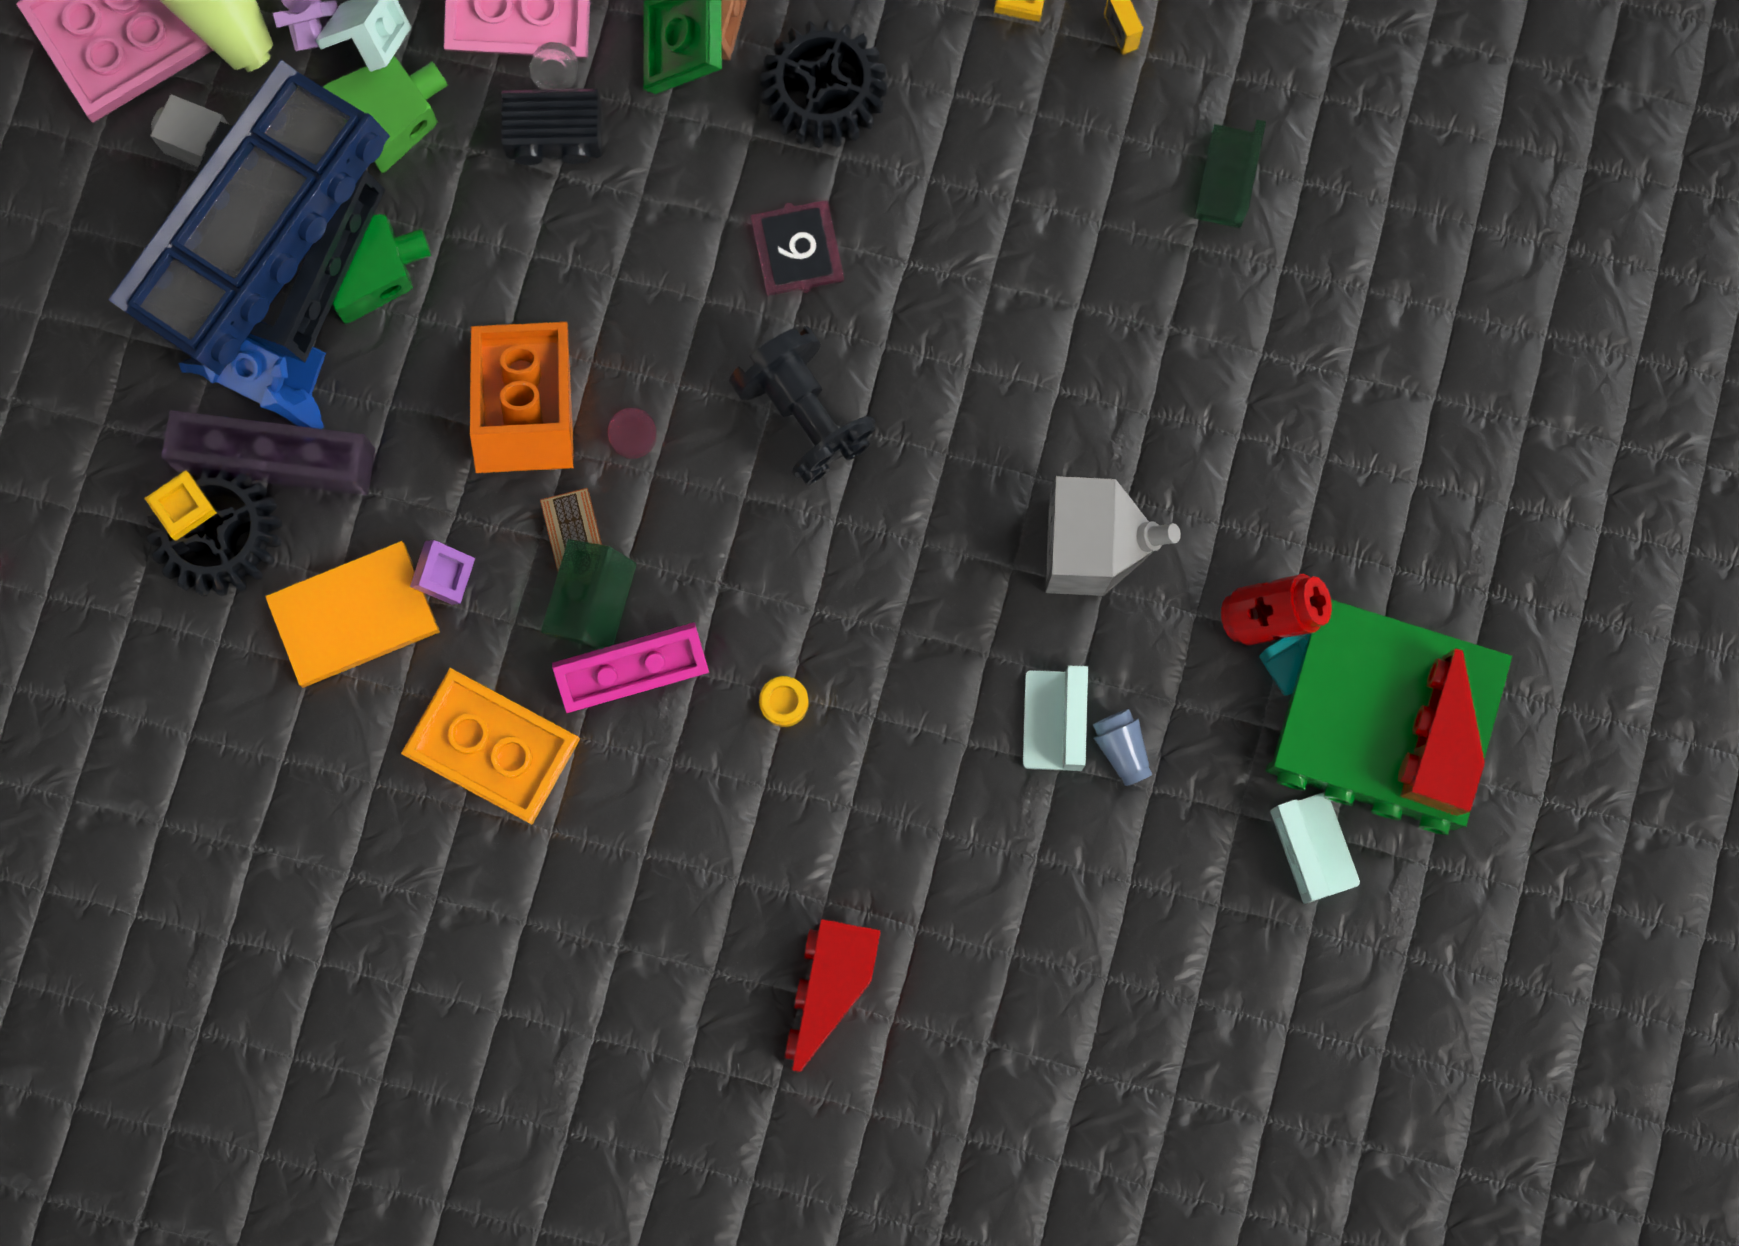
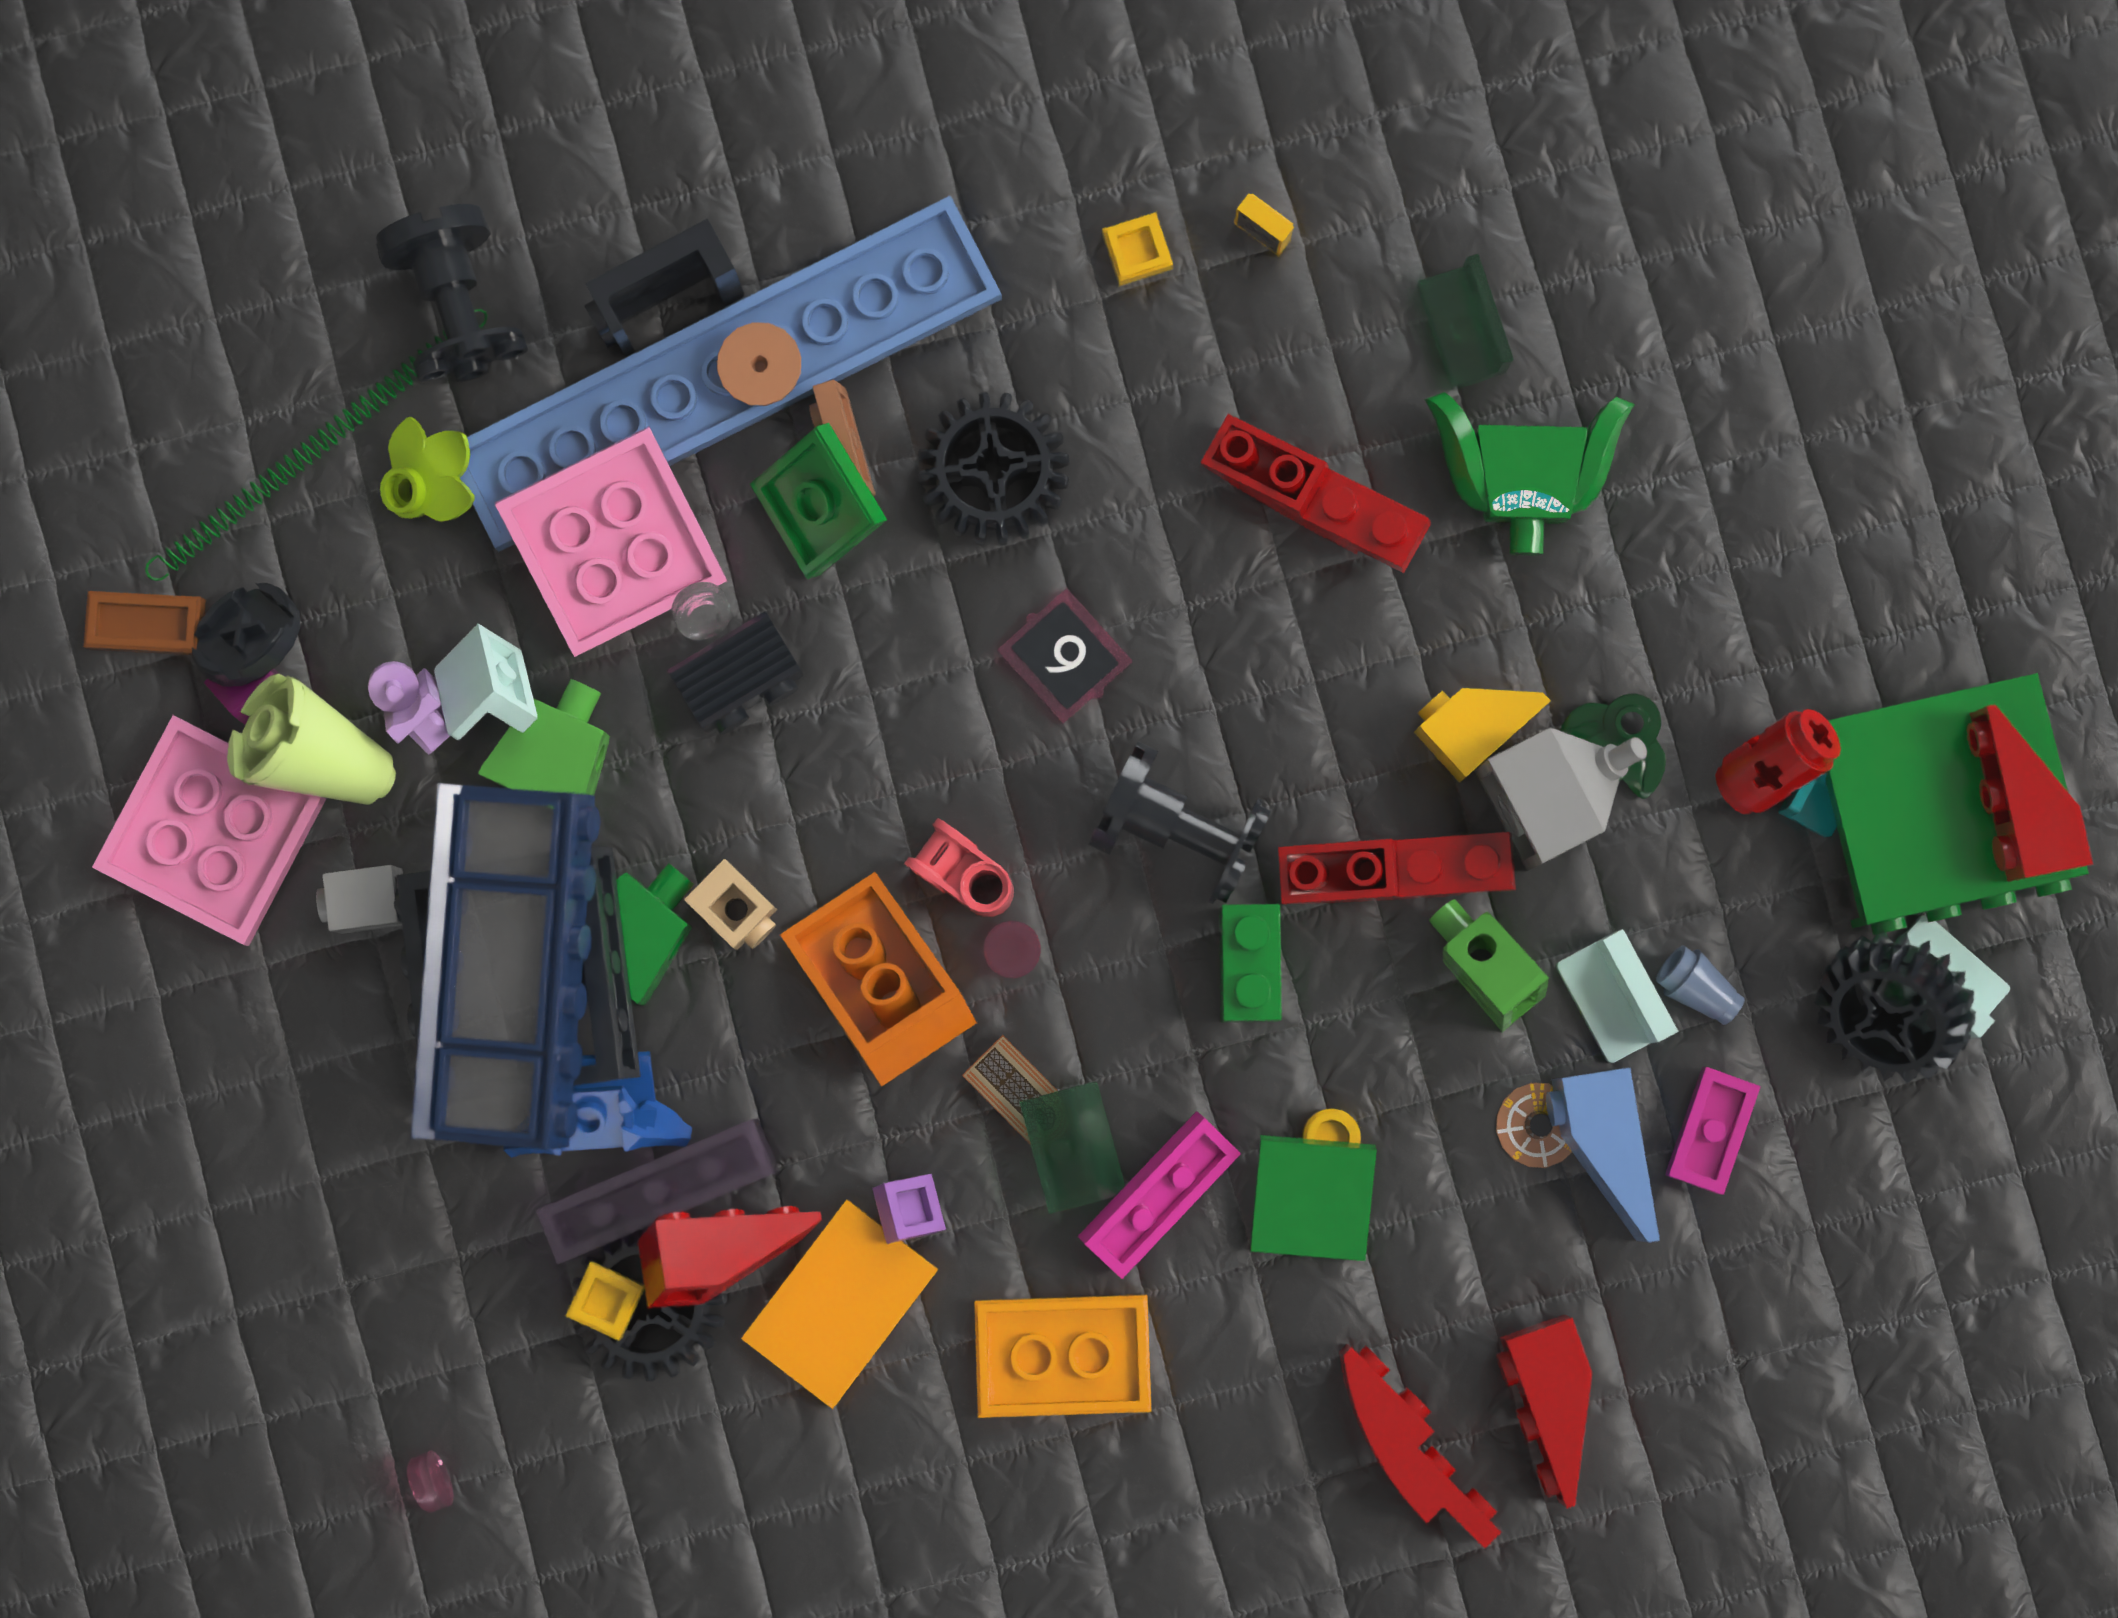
camera: 30 degrees left, 5 degrees up
none -> slope [638,1206,822,1308]
none -> tan brick [684,859,777,950]
none -> coral piece [904,818,1014,917]
none -> red slope [1201,414,1431,573]
none -> green brick [1219,904,1282,1023]
none -> green tile [1250,1135,1377,1261]
none -> red slope [1278,832,1516,905]
none -> red slope [1339,1344,1501,1549]
none -> yellow slope [1414,688,1551,783]
none -> green torso [1424,392,1636,556]
none -> bright green torso [1429,899,1549,1032]
none -> nougat piece [1496,1083,1572,1168]
none -> medium blue slope [1546,1068,1660,1242]
none -> dark green plate [1559,693,1666,799]
none -> dark pink plate [1665,1067,1761,1195]
none -> black gear [1815,930,1977,1084]

